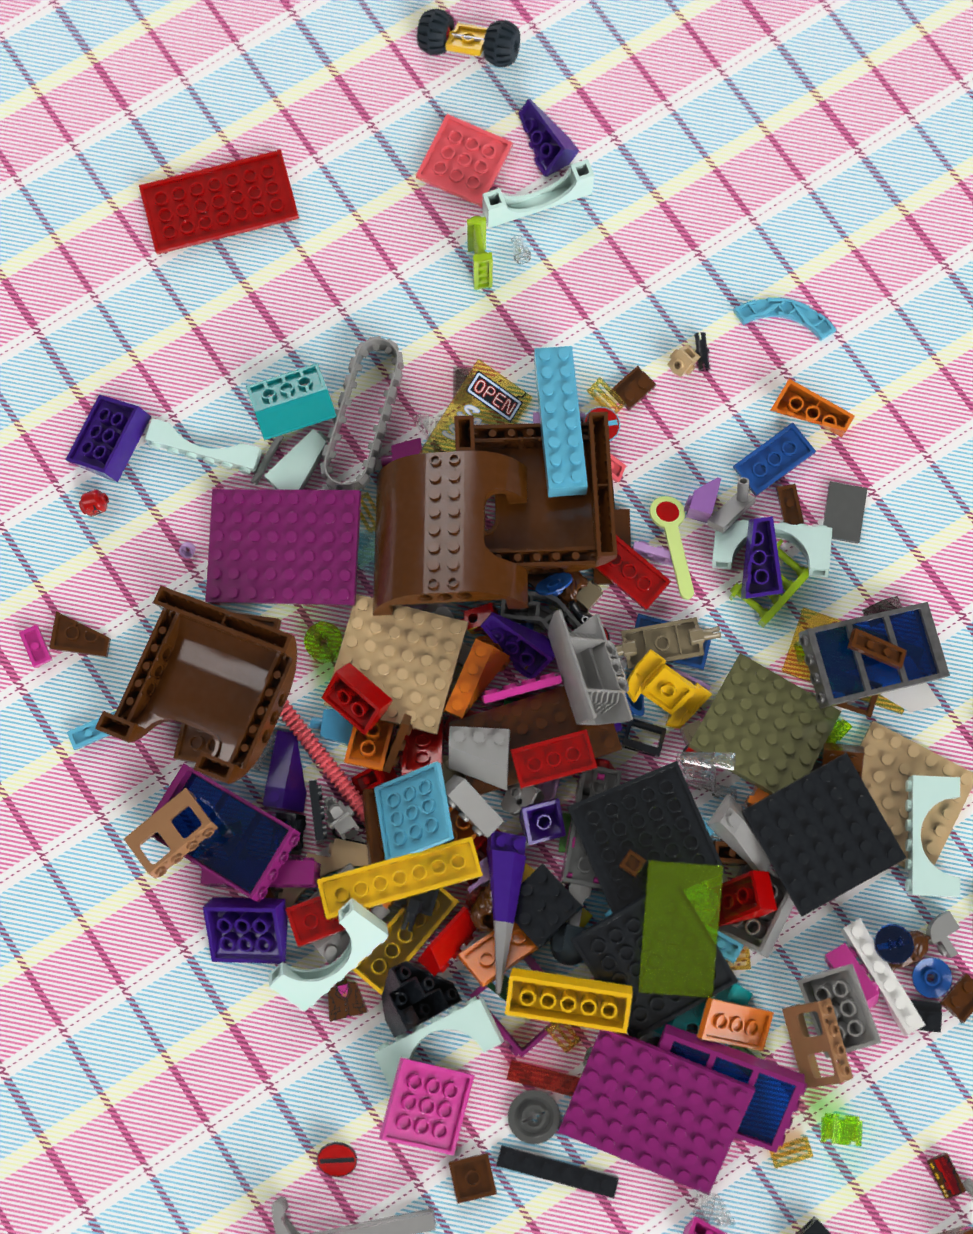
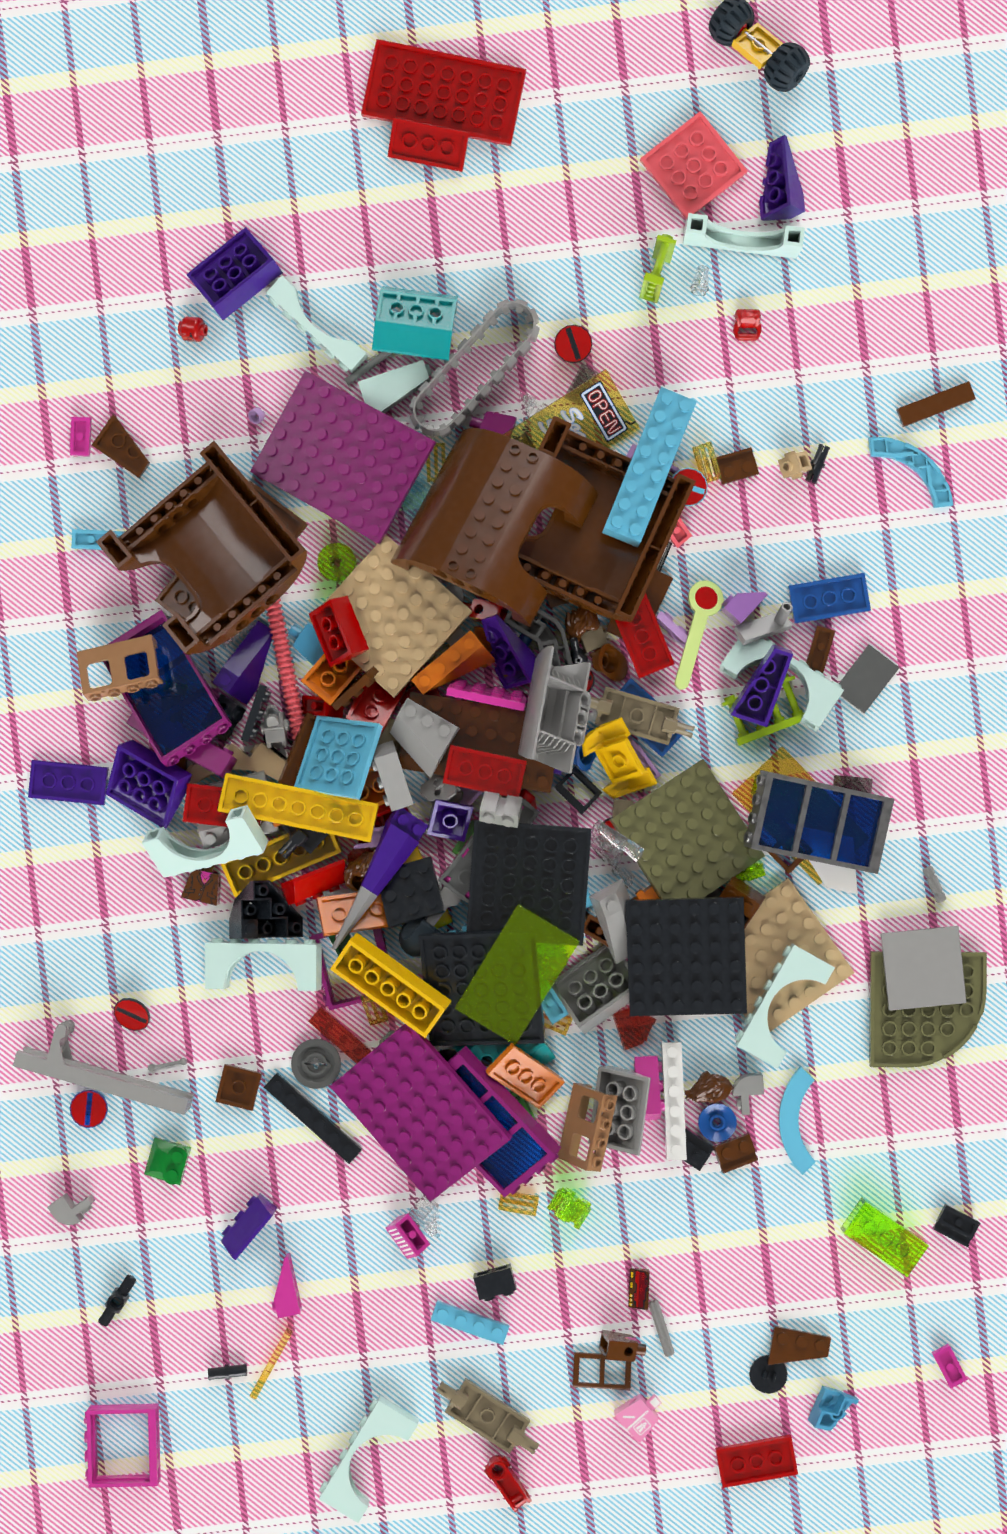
camera: 25 degrees right, 10 degrees up
dark pink plate [379,1057,475,1156] -> none
blue dish [535,573,573,596] -> none
reddish brown tile [619,849,647,878] -> none
red slope [710,870,777,926] -> none
orange wedge [770,379,855,438] -> none
reddish brown plate [848,628,907,669] -> none
clear blue piece [874,924,914,964] -> none
none -> dark purple tile [28,760,109,805]
none -> light grey hinge [148,1058,187,1072]
none -> red plate [387,117,470,172]
none -> light grey brick [479,791,523,828]
none -> red piece [554,325,592,363]
none -> reddish brown piece [589,643,628,682]
none -> clear red slope [612,1007,657,1050]
none -> red piece [733,309,762,341]
none -> reddish brown tile [896,381,976,427]

